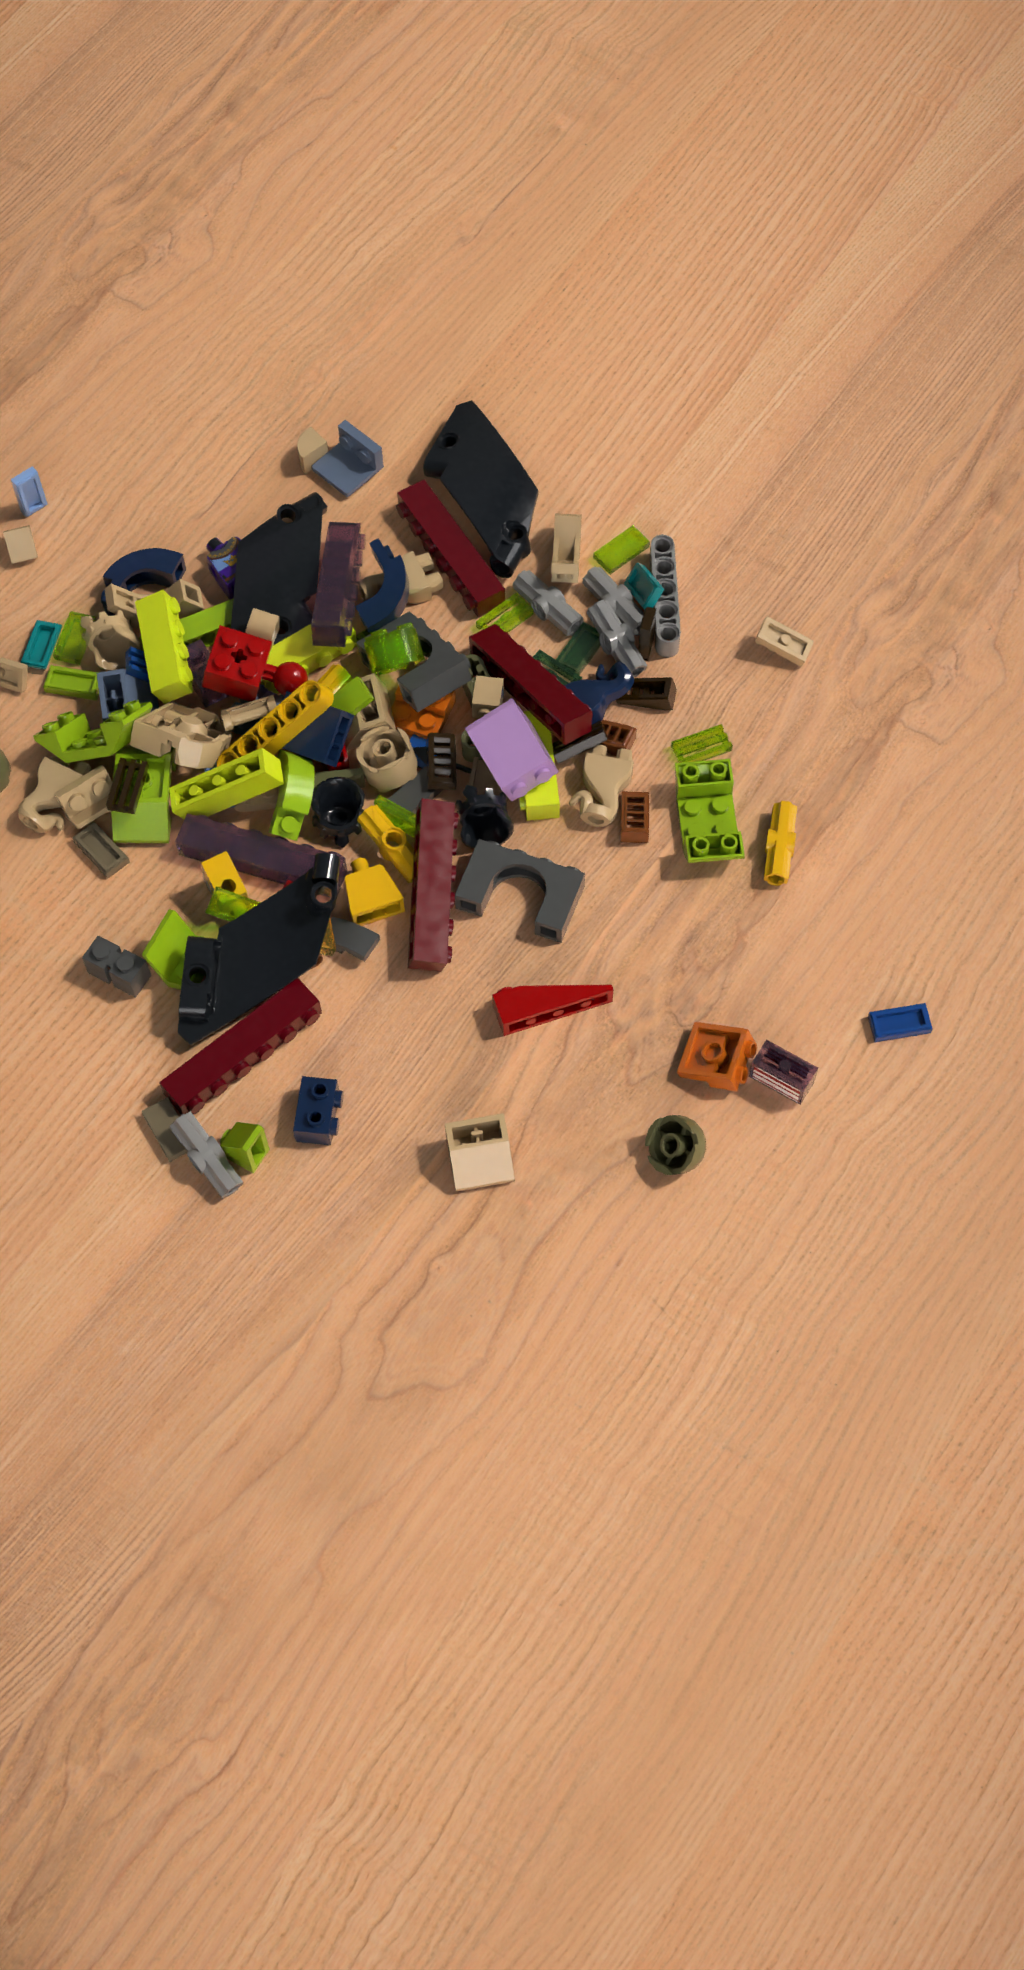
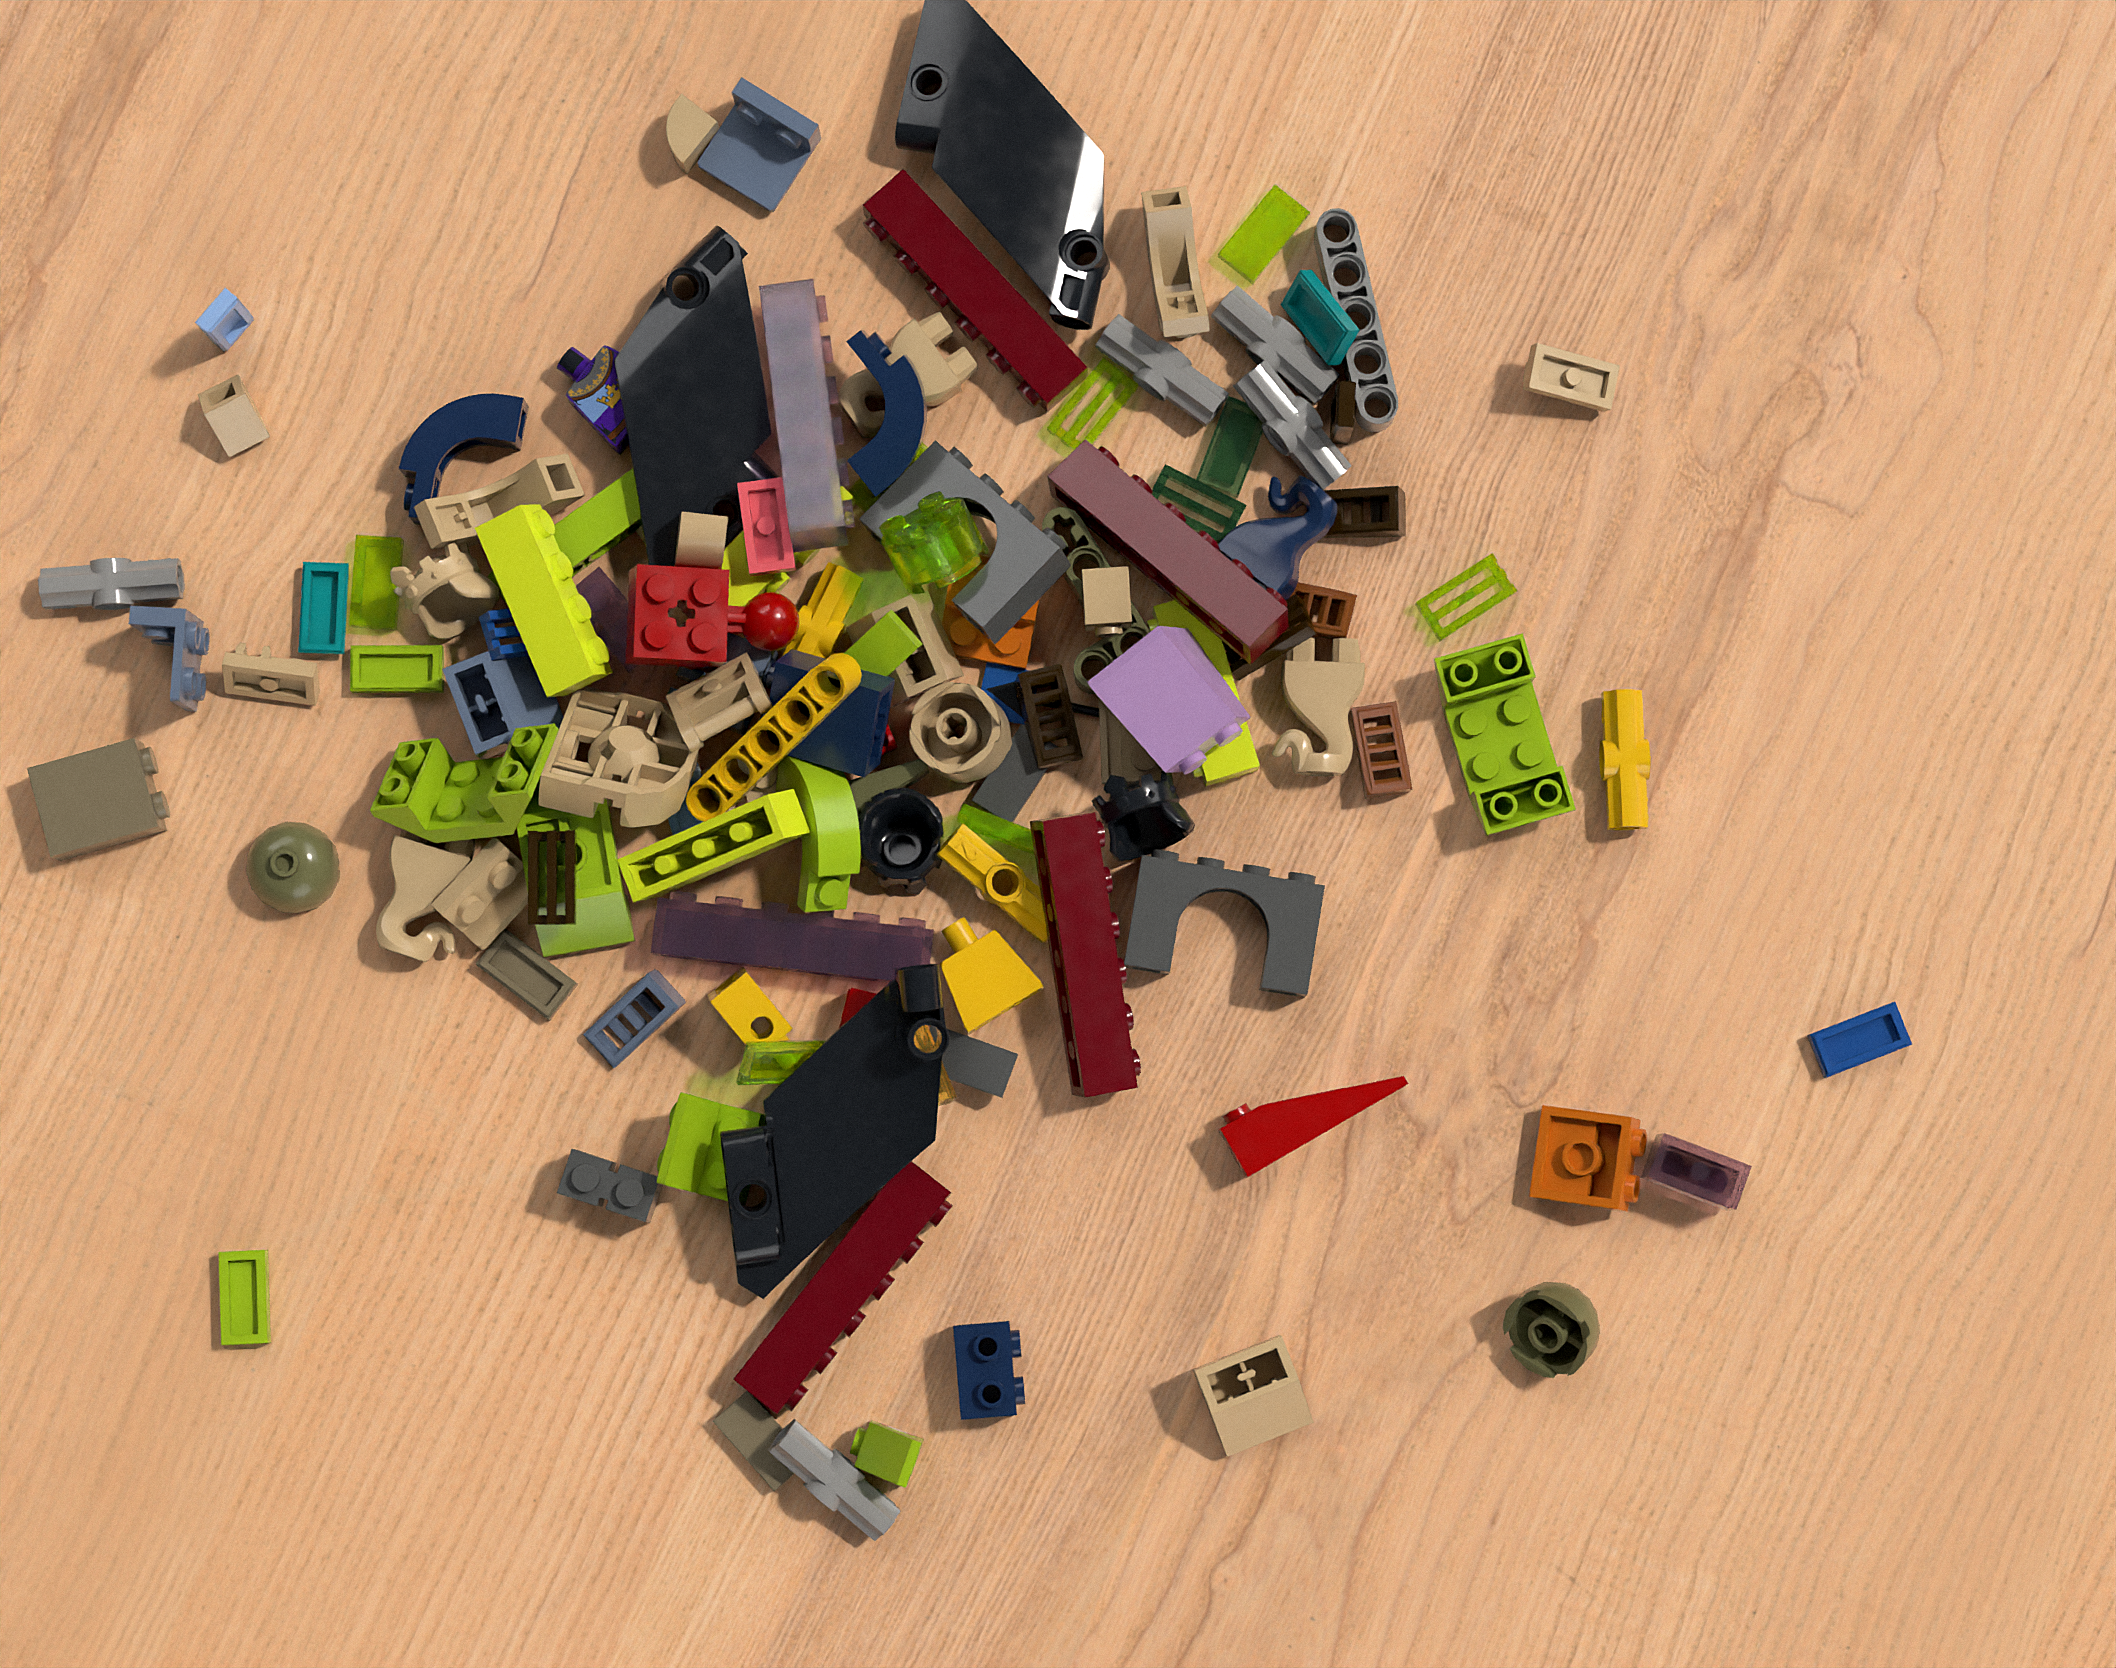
camera: 15 degrees left, 20 degrees up
none -> sand blue slope [583,969,686,1068]
none -> coral plate [737,477,796,577]

